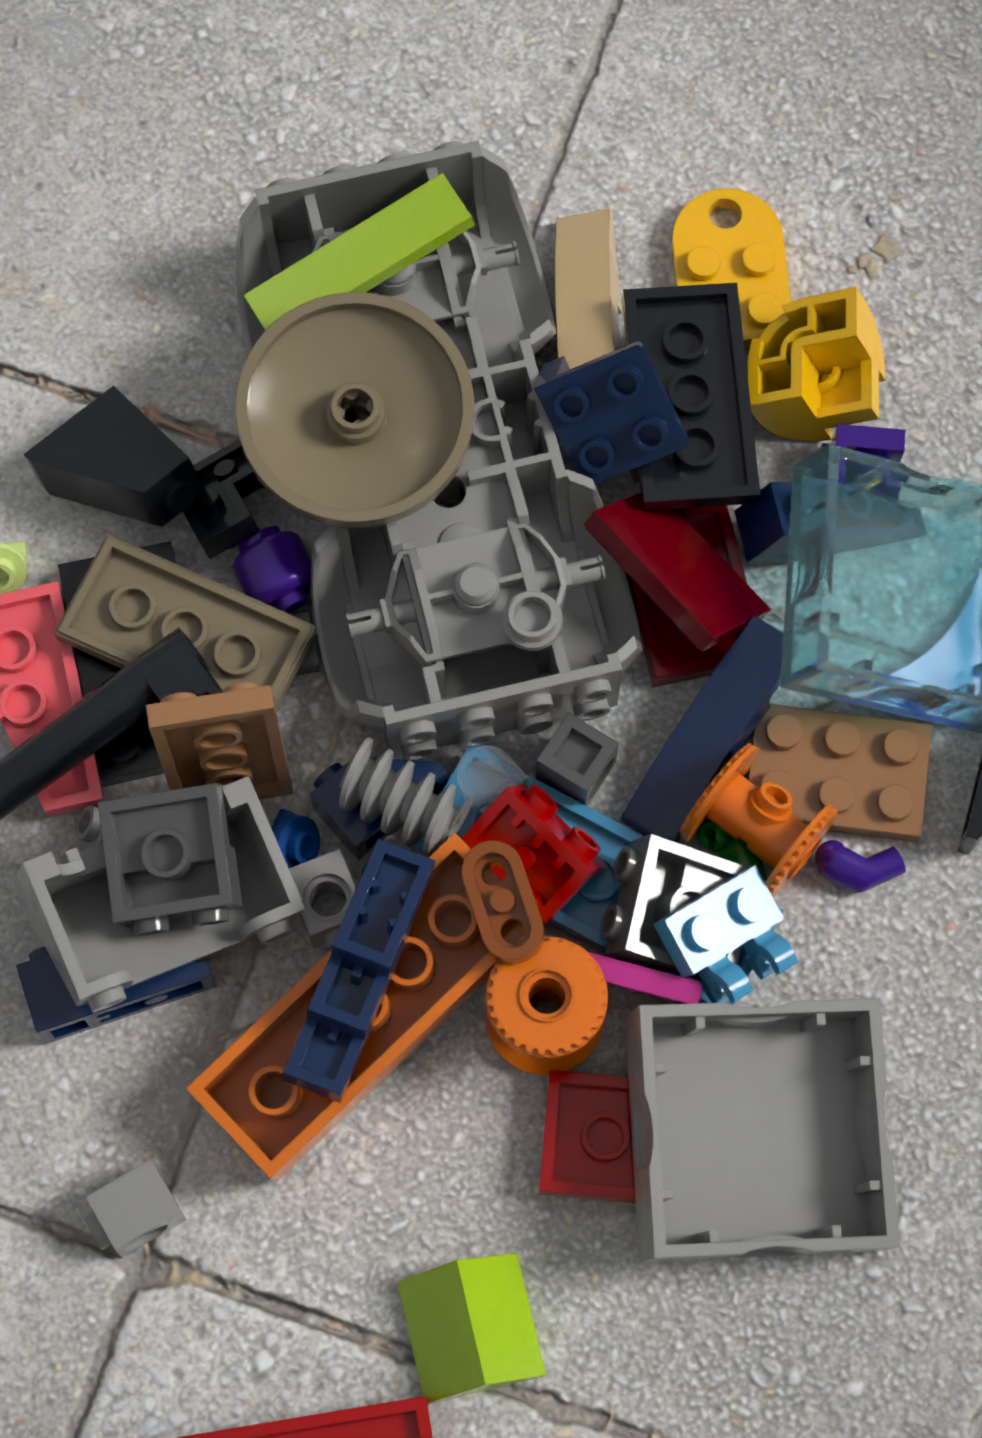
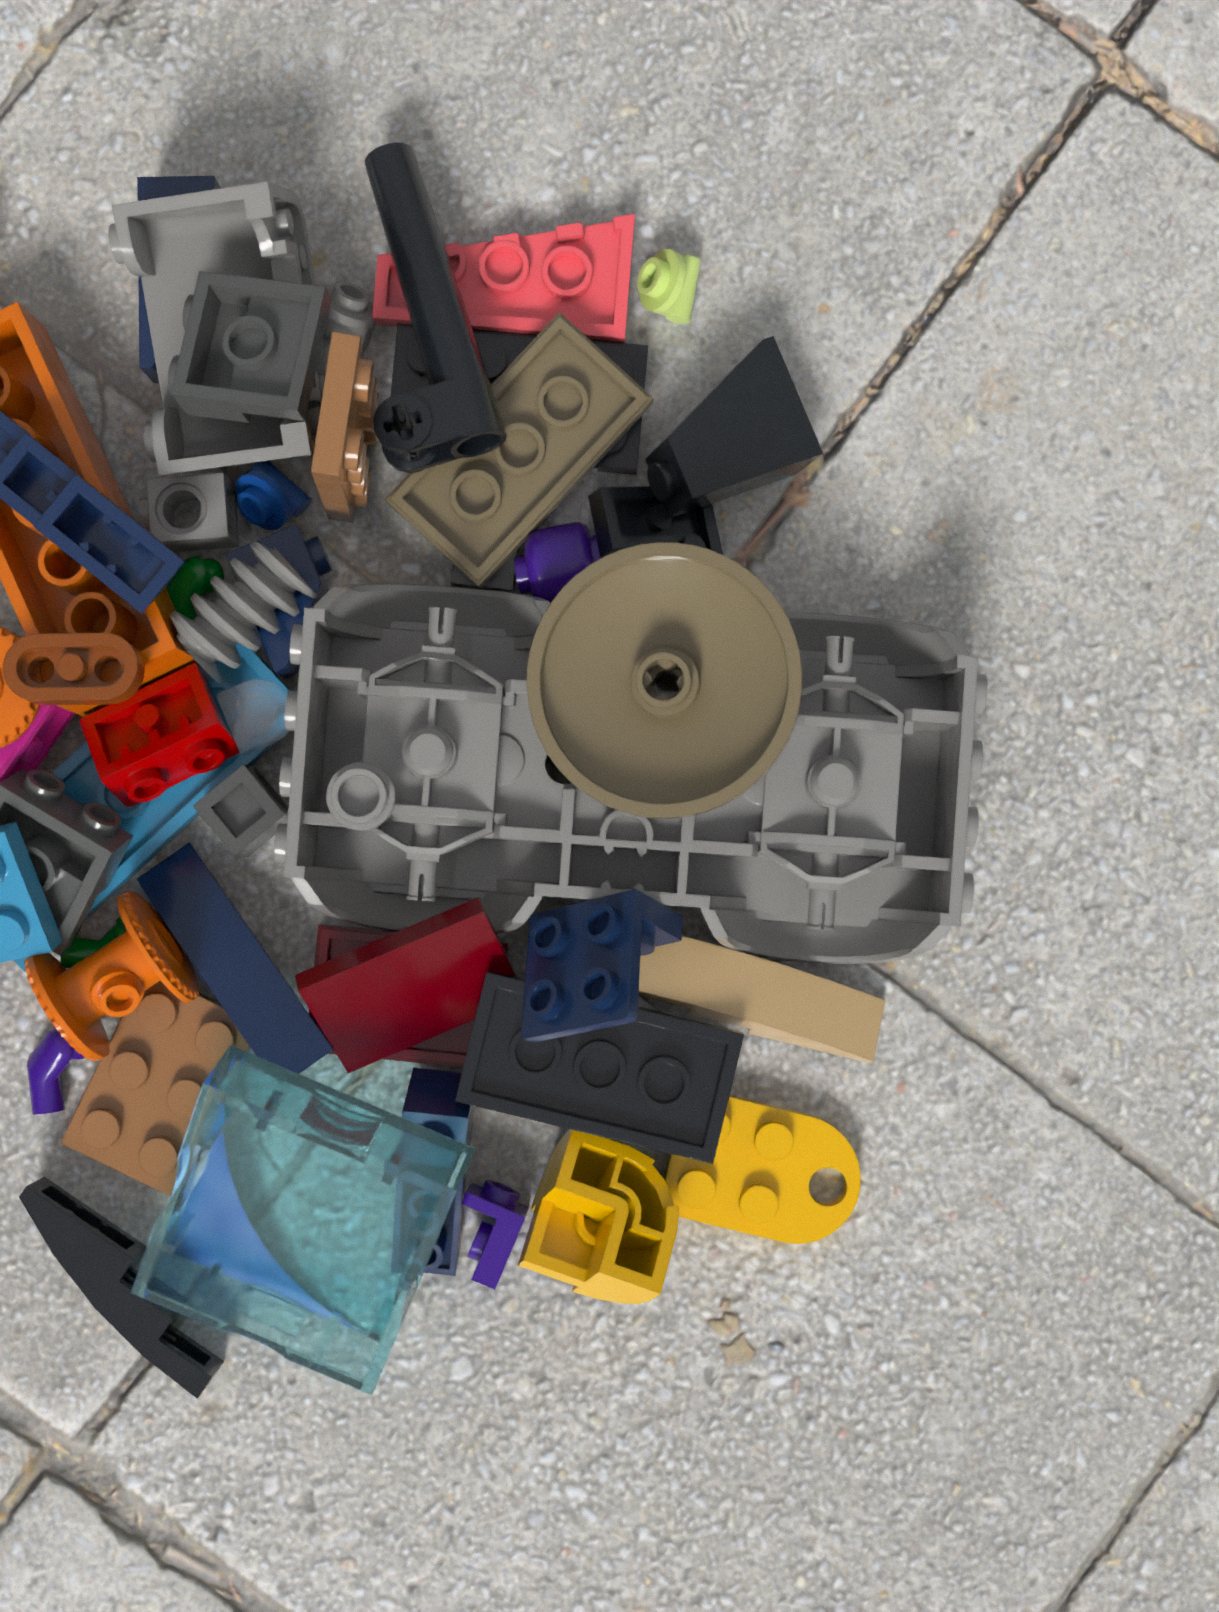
camera: 105 degrees right, 15 degrees up
lime tile [244,173,475,331] -> none

